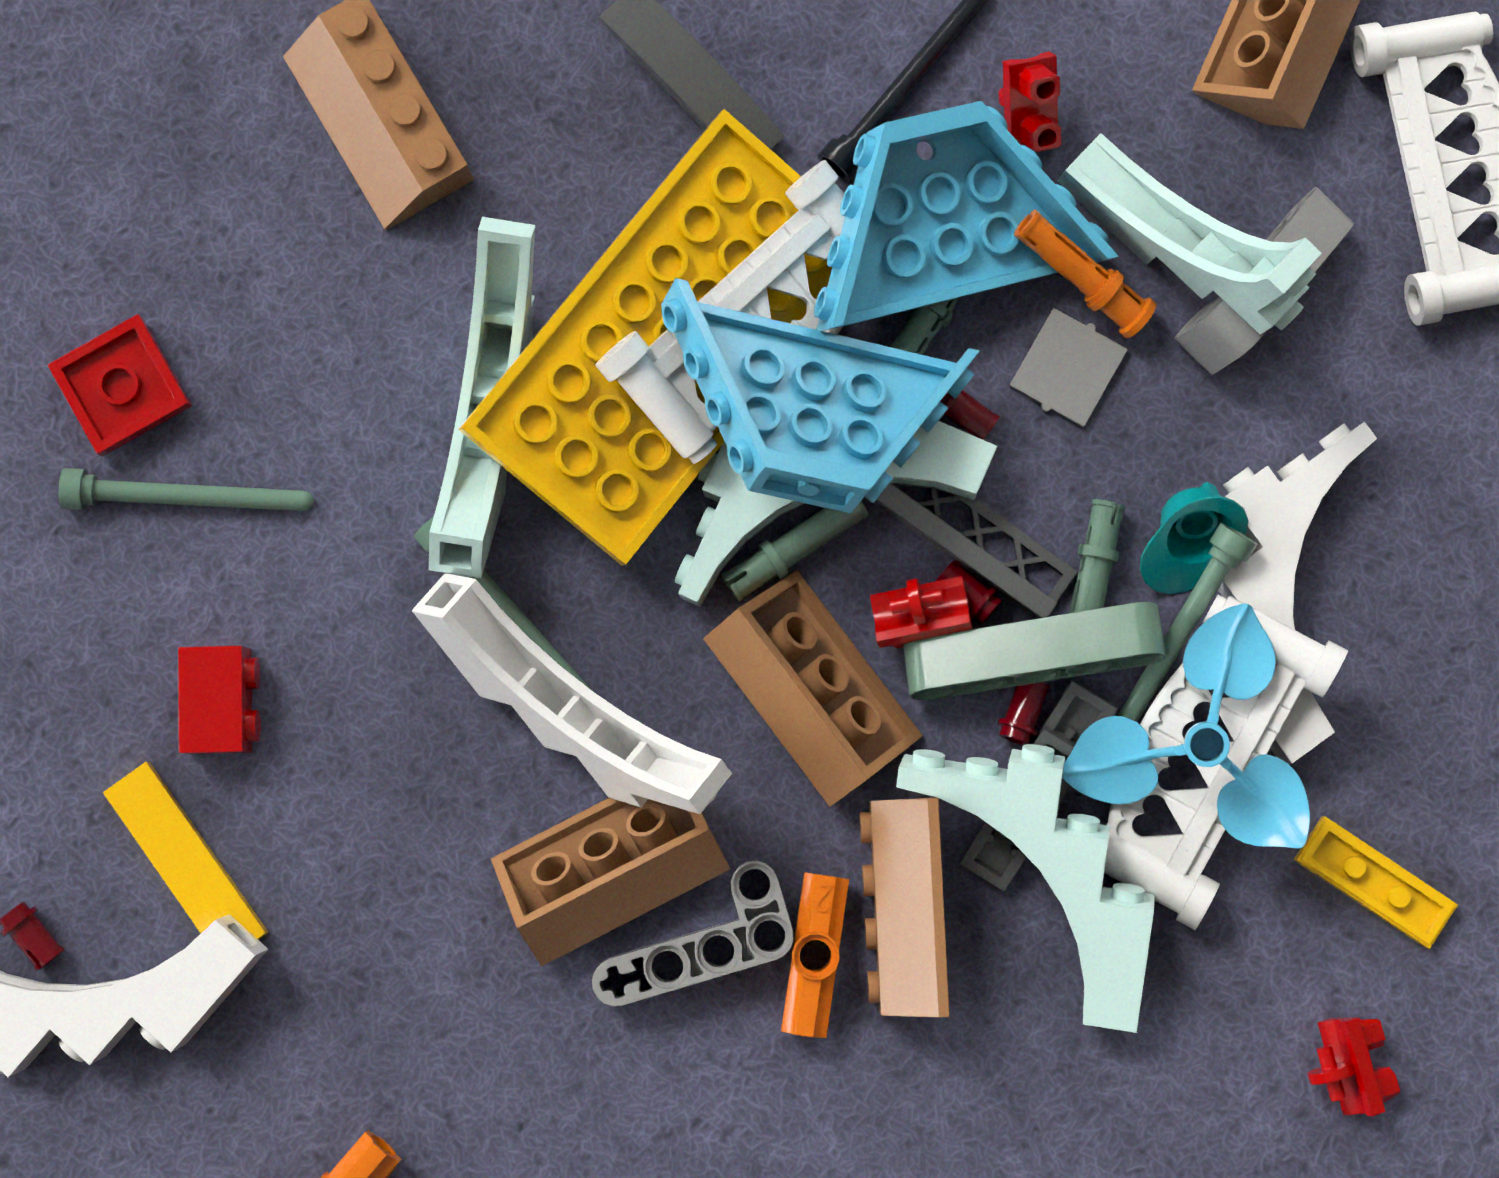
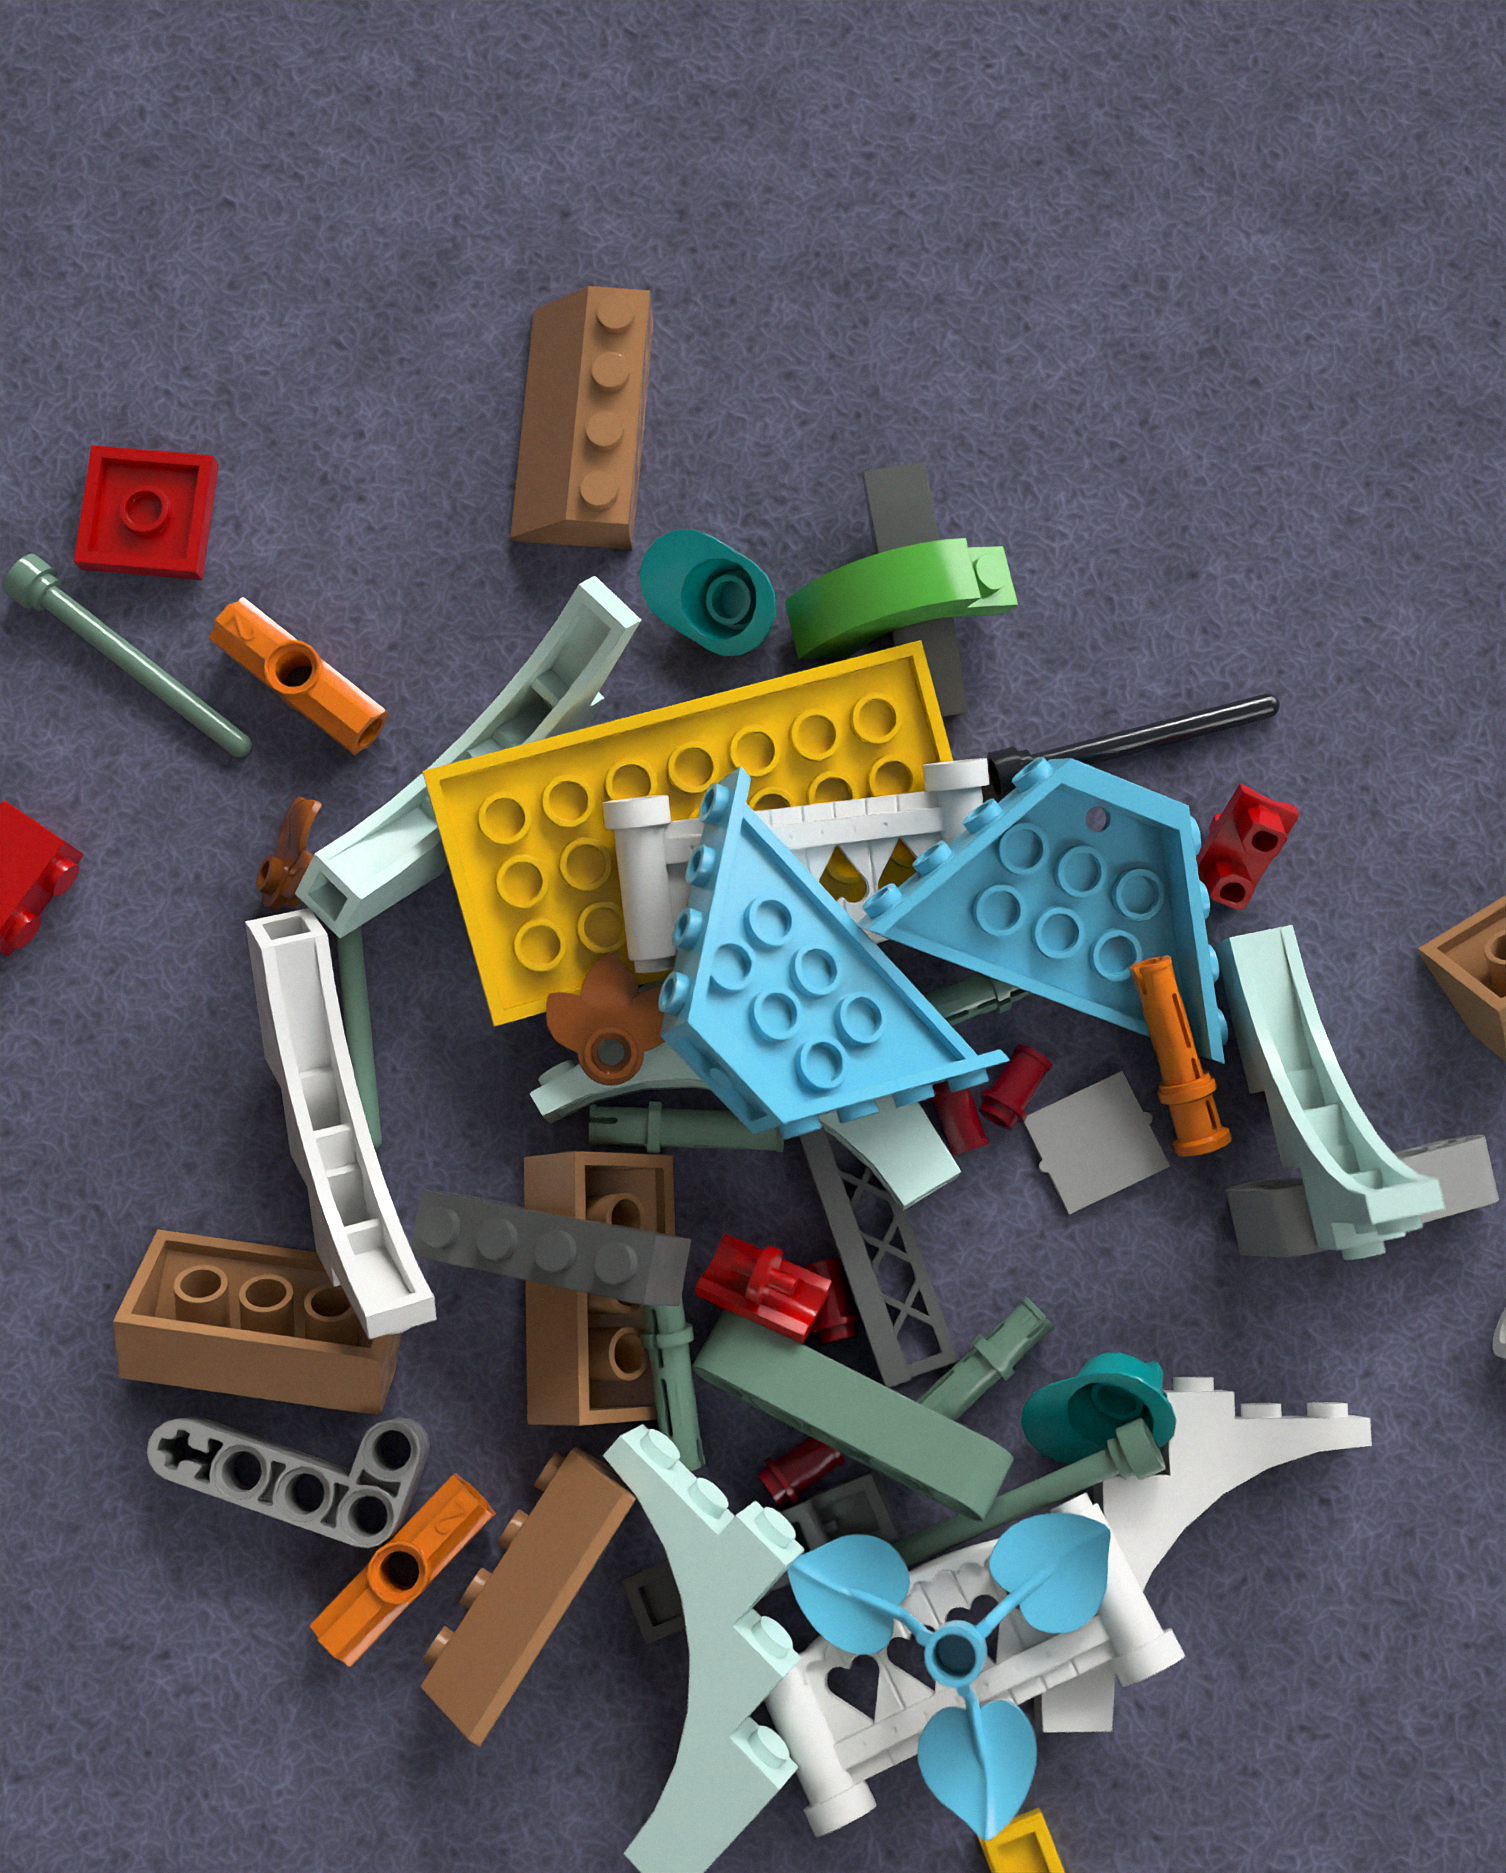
camera: 35 degrees right, 5 degrees down
none -> orange piece [208,597,389,756]
none -> dark orange plate [256,796,322,910]
none -> dark grey arch [410,1189,691,1306]
none -> dark orange plate [546,953,665,1086]
none -> teal piece [639,529,776,656]
none -> sand green pin [640,1296,706,1471]
none -> bright green arch [785,538,1018,660]
none -> dark red pin [978,1044,1052,1130]

